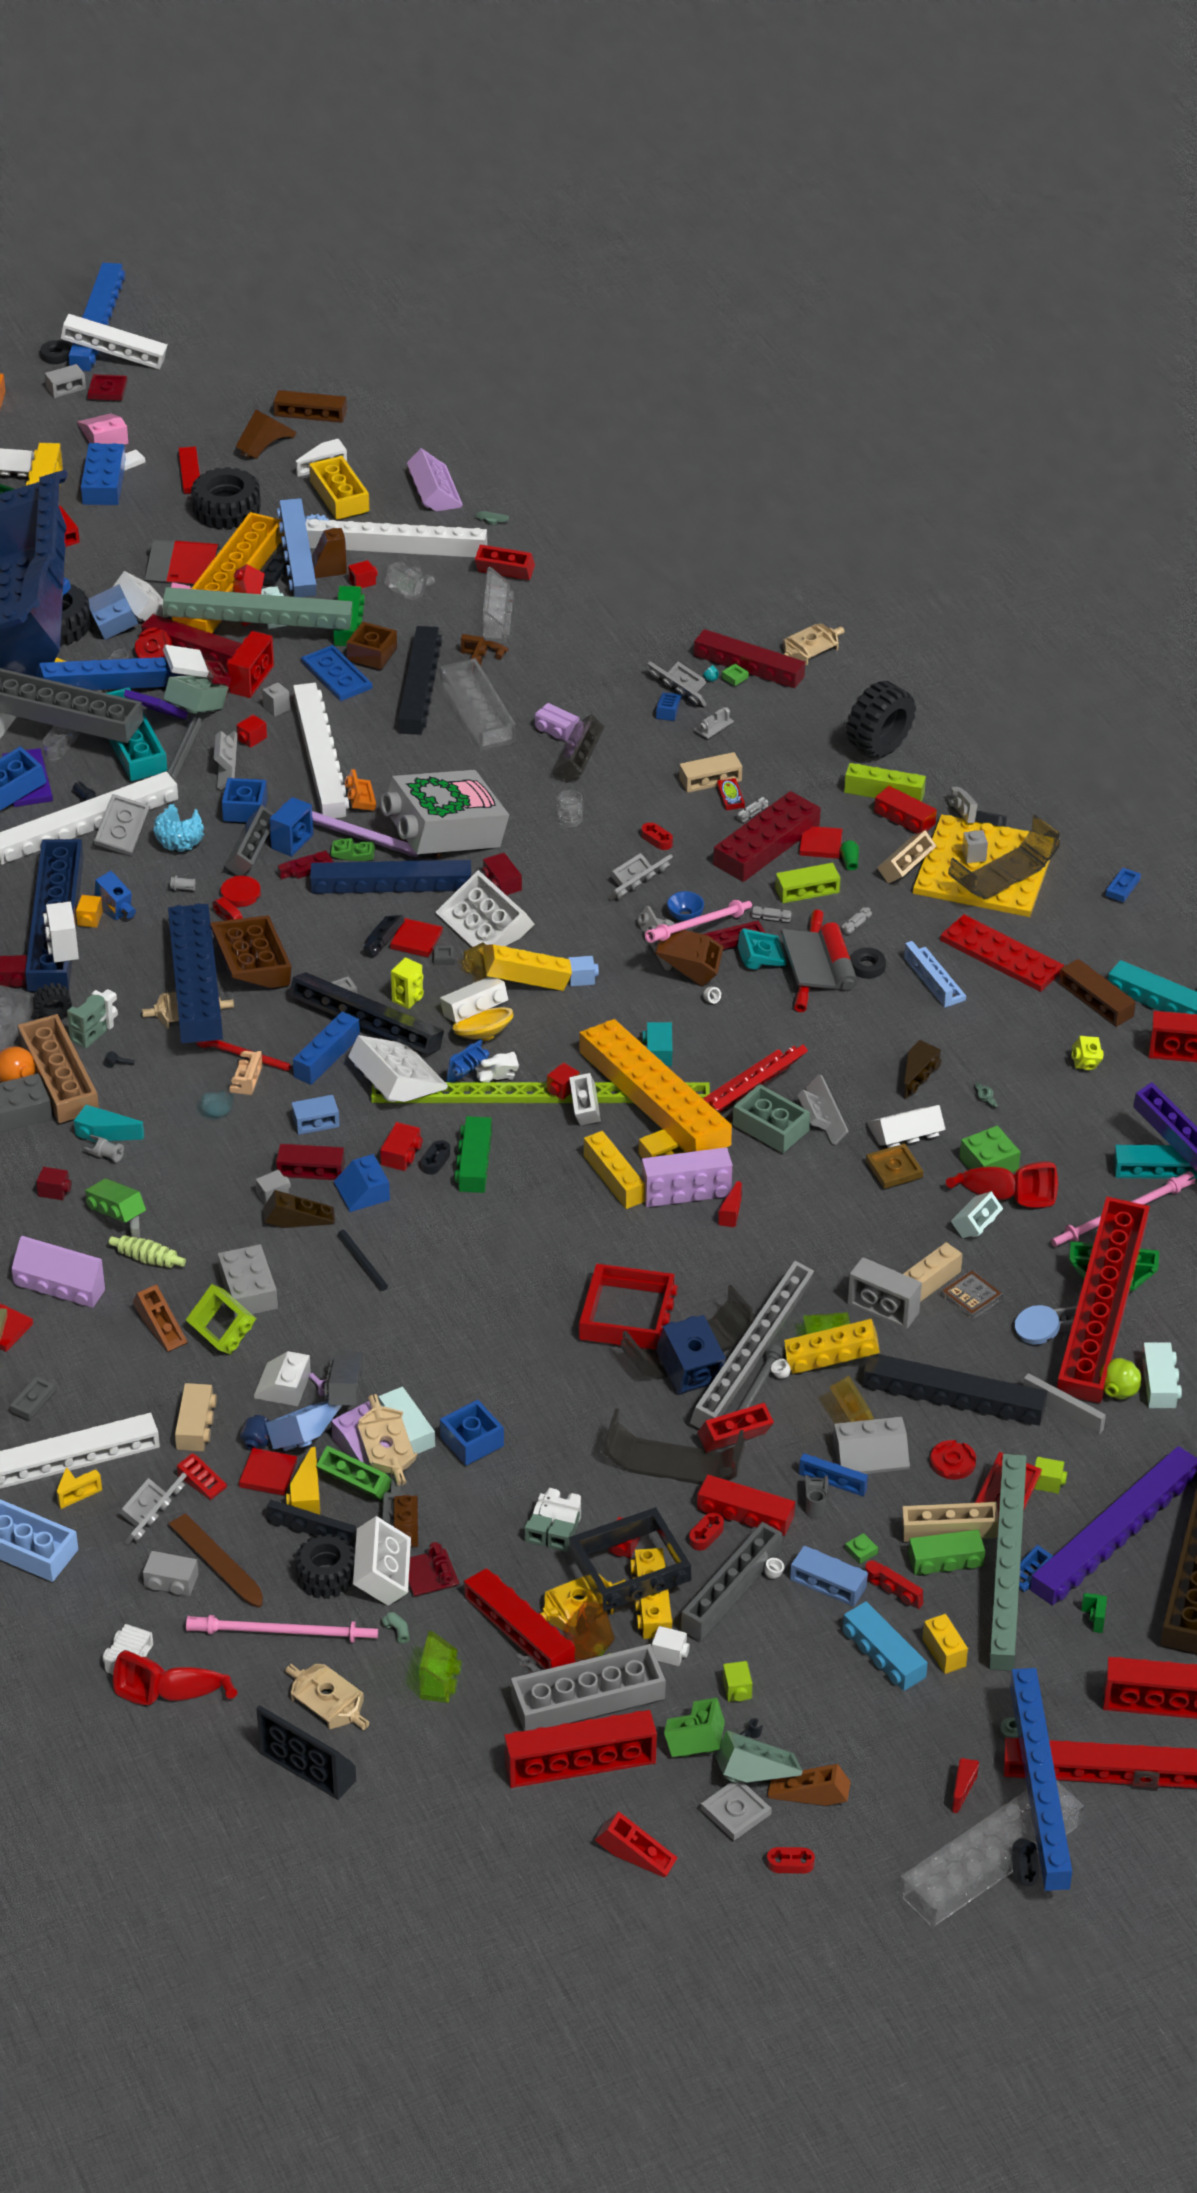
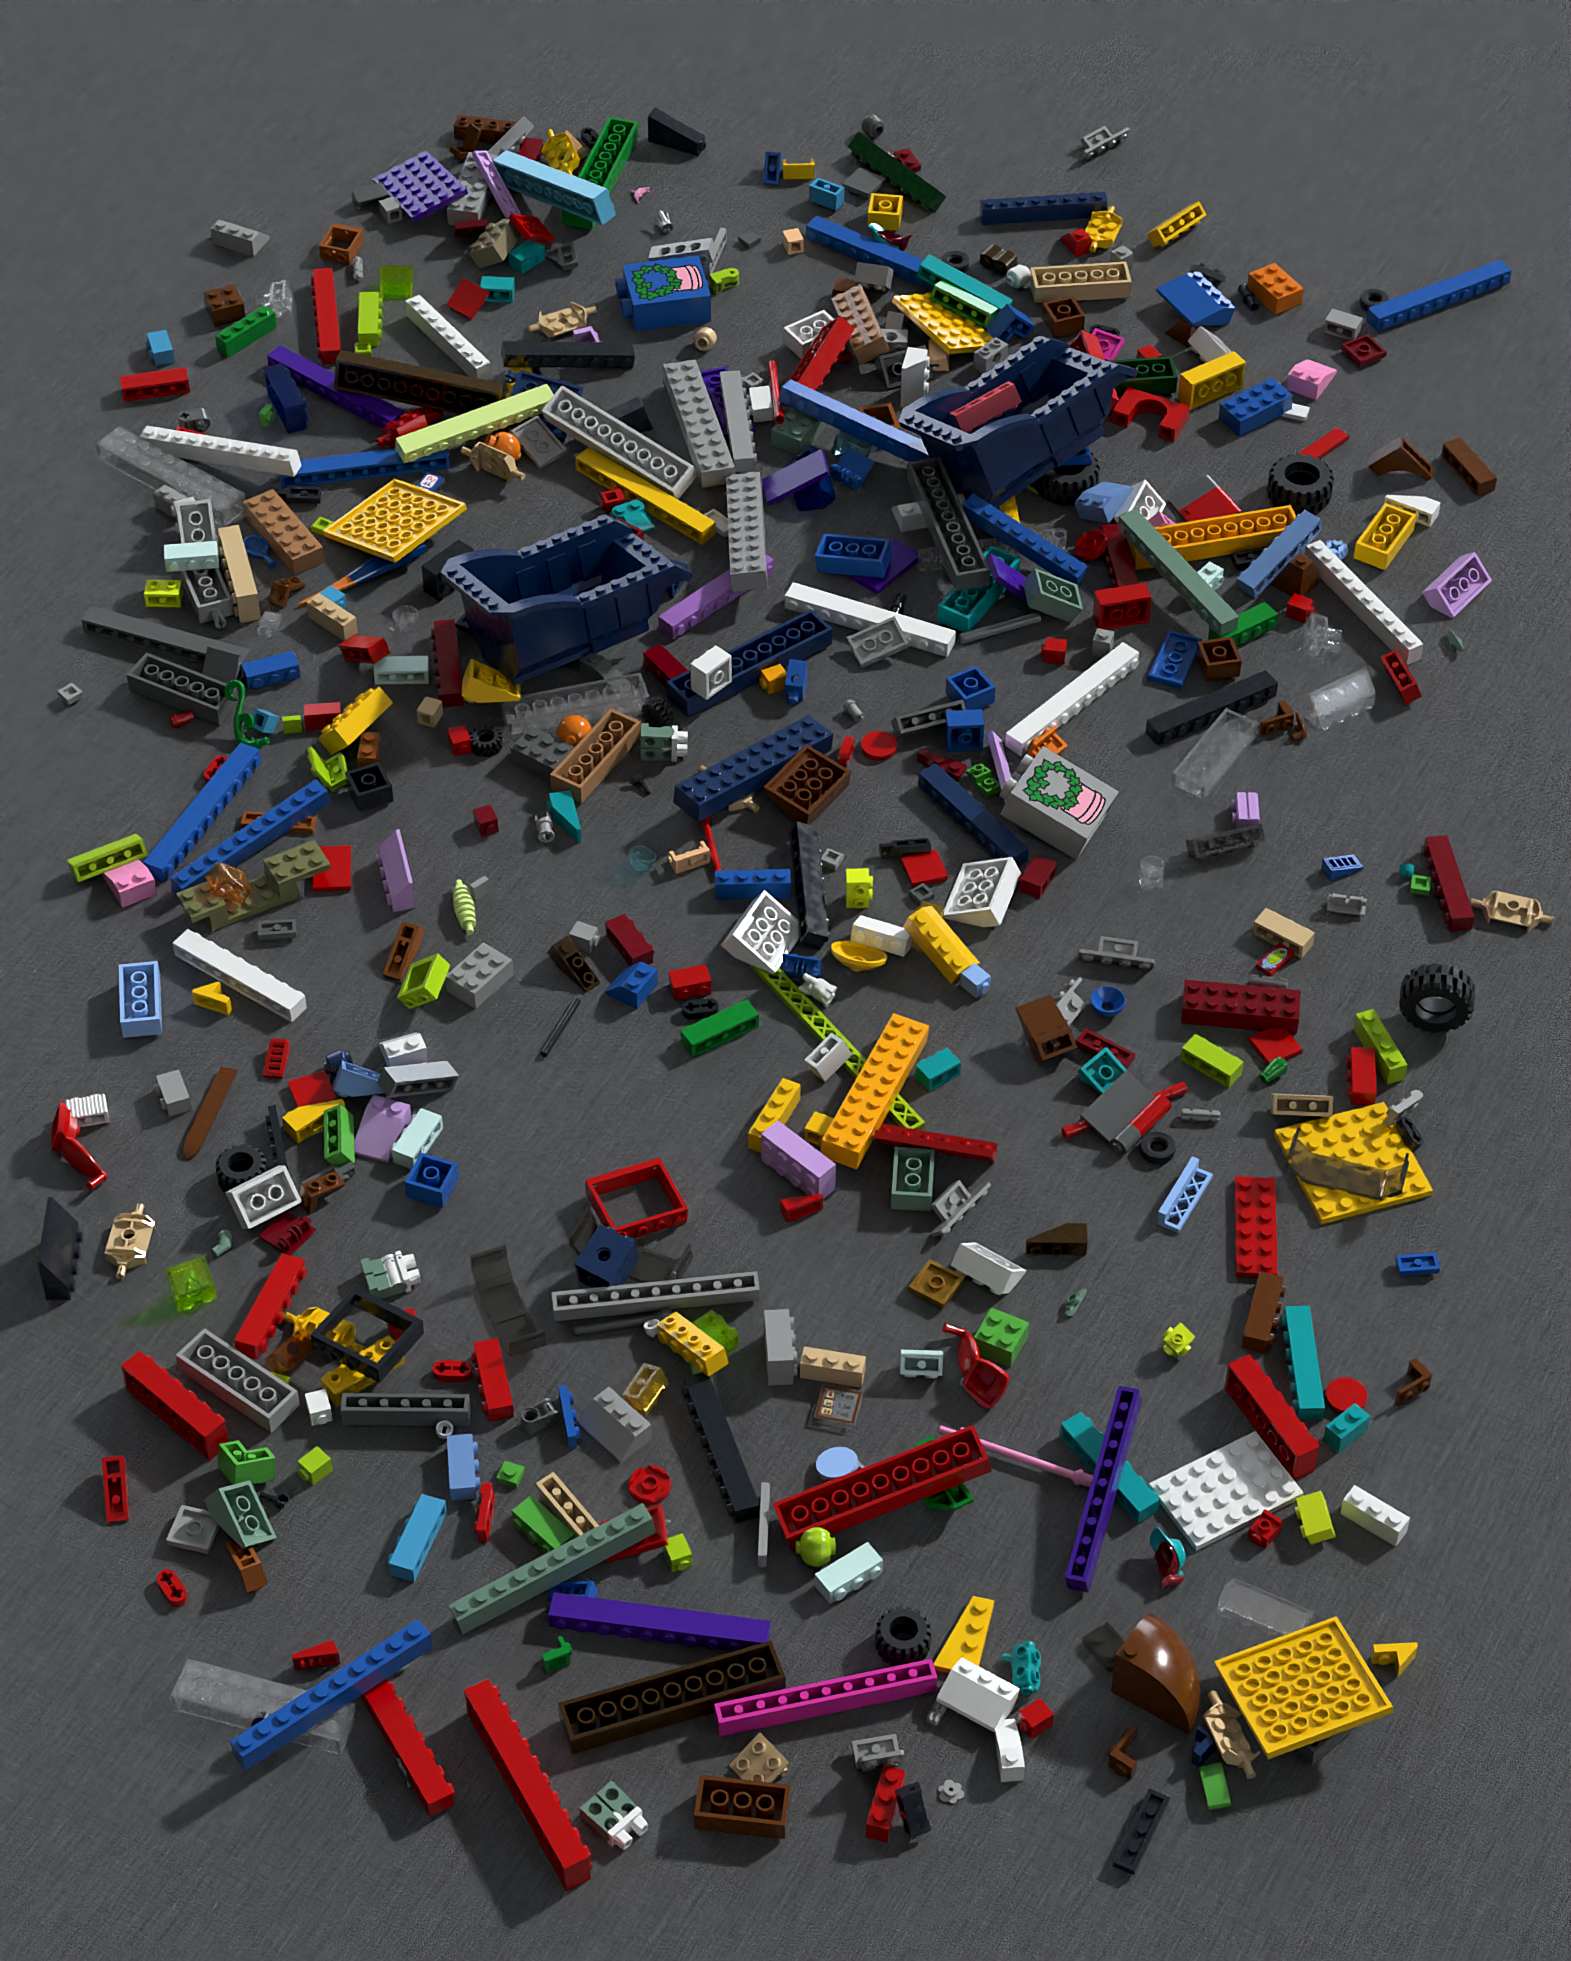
camera: 55 degrees right, 5 degrees up
white brick [61,314,167,370] -> none
bright green brick [84,1178,146,1222] -> none
light grey bracket [119,1473,187,1545] -> none
medium azure hair [153,804,204,852] -> none
white tile [163,645,209,678] -> none
tan brick [175,1383,217,1451] -> none
bright pink bar [186,1615,378,1643] -> none
dark red panel [204,660,232,698] -> none
light grey bracket [214,731,237,790] -> none
red slope [233,564,265,626] -> none
medium blue brick [292,1095,340,1135] -> none
tan plate [357,1394,417,1486] -> none
red brick [547,1062,580,1100] -> none
red beam [641,822,673,850] -> none
bright pink bar [645,900,752,943] -> none
light grey bracket [647,661,707,707] -> none
red brick [697,1402,774,1452] -> none
white hinge [703,987,721,1004] -> none
light grey axle [752,906,792,922] -> none
yellow brick [922,1614,968,1674] -> none
light grey brick [962,830,988,863] -> none

